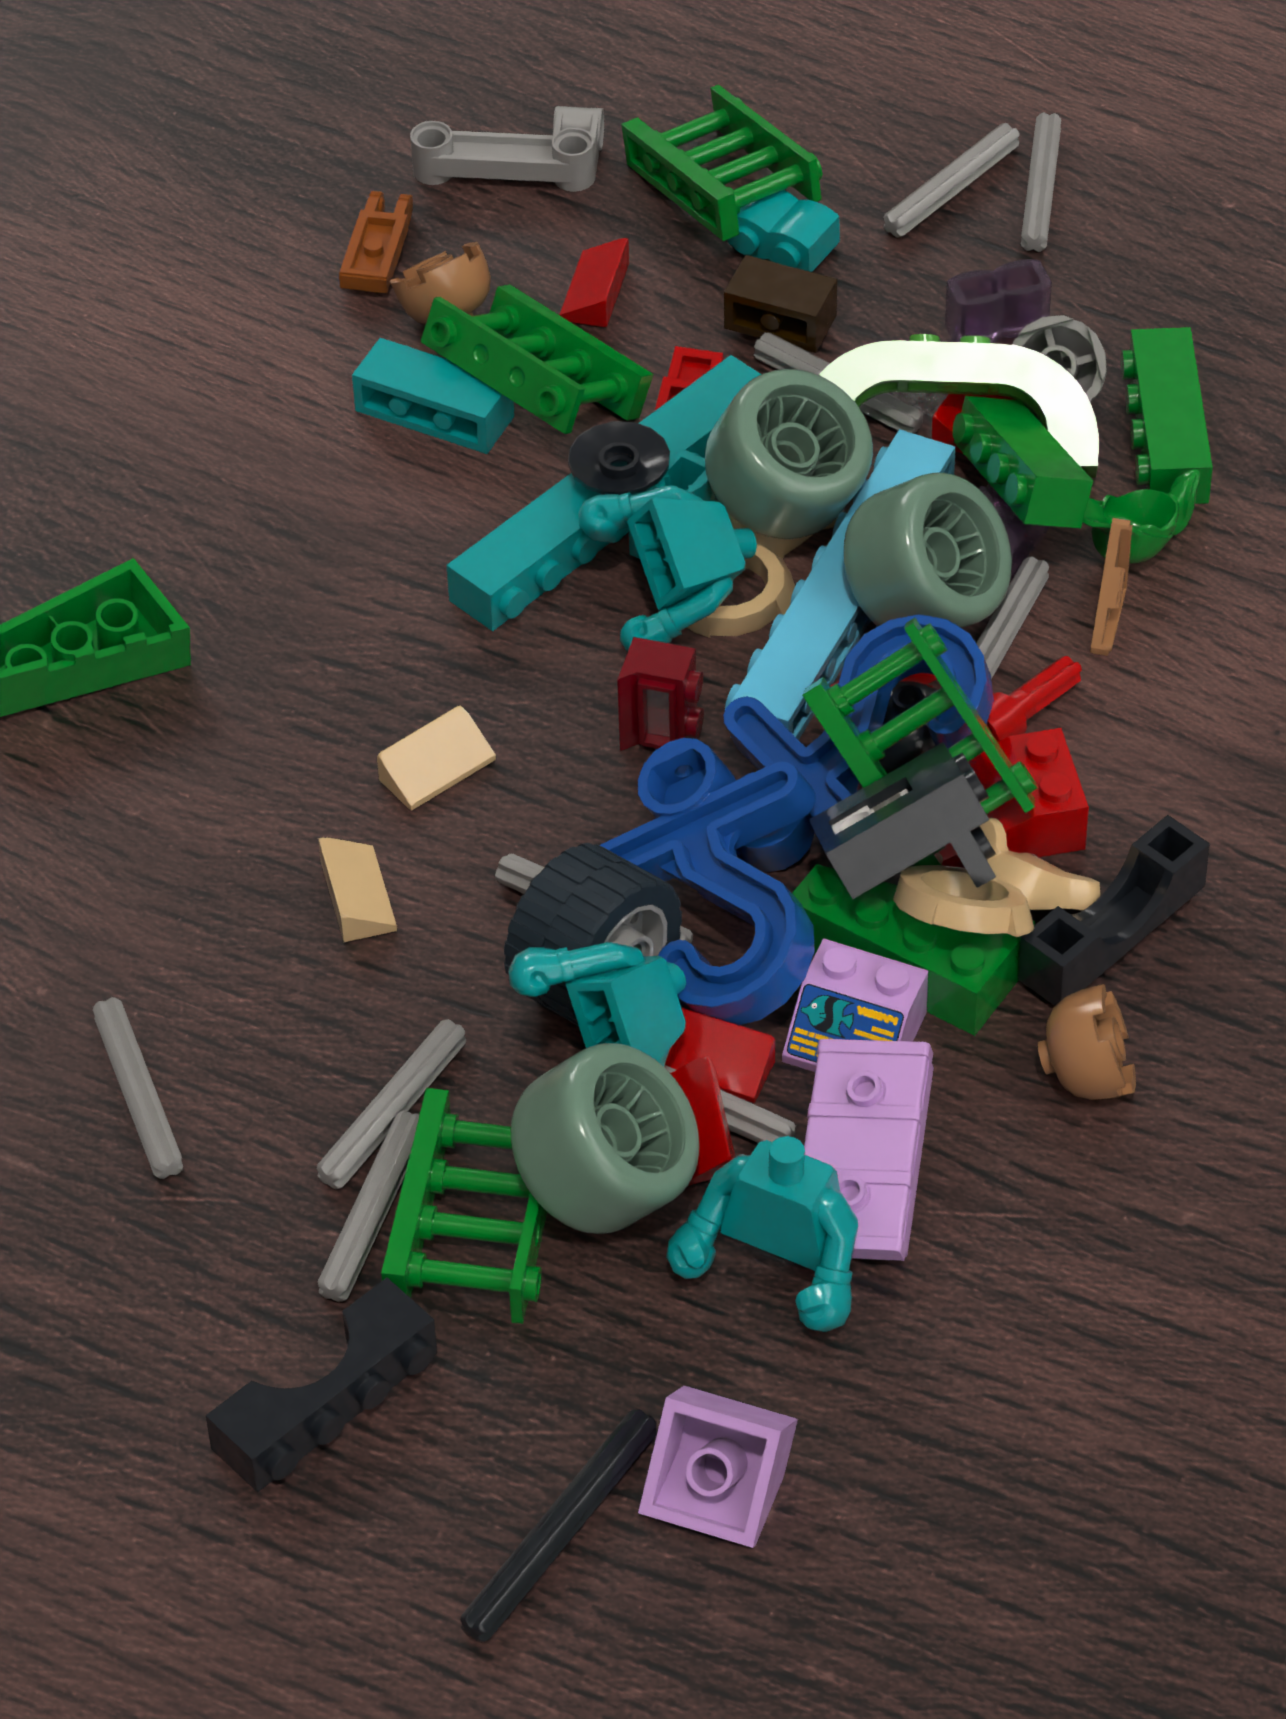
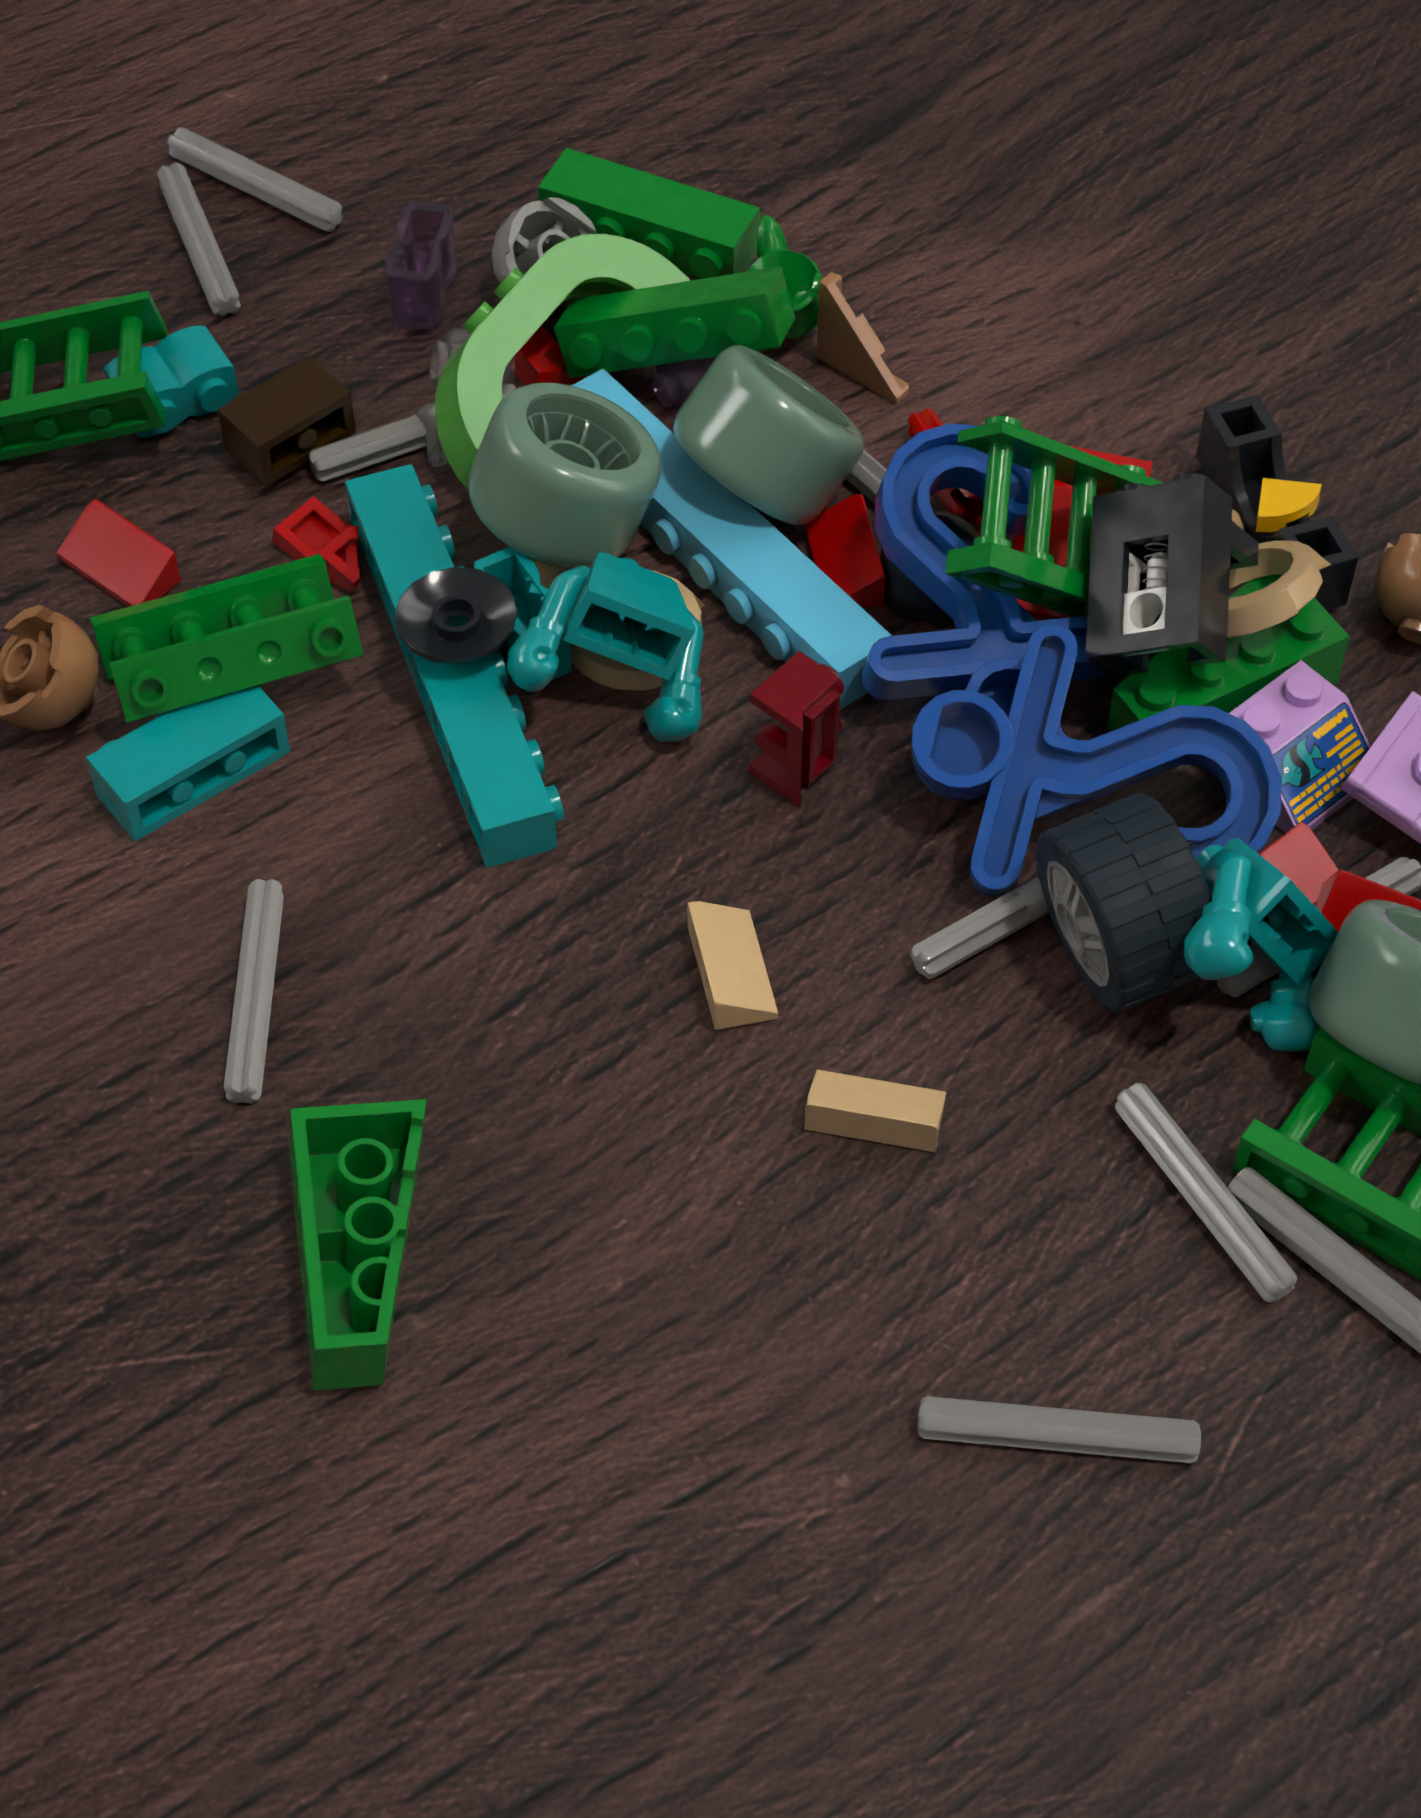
camera: 65 degrees left, 5 degrees up
none -> light grey axle [224,879,284,1104]
none -> yellow tile [1256,478,1322,532]

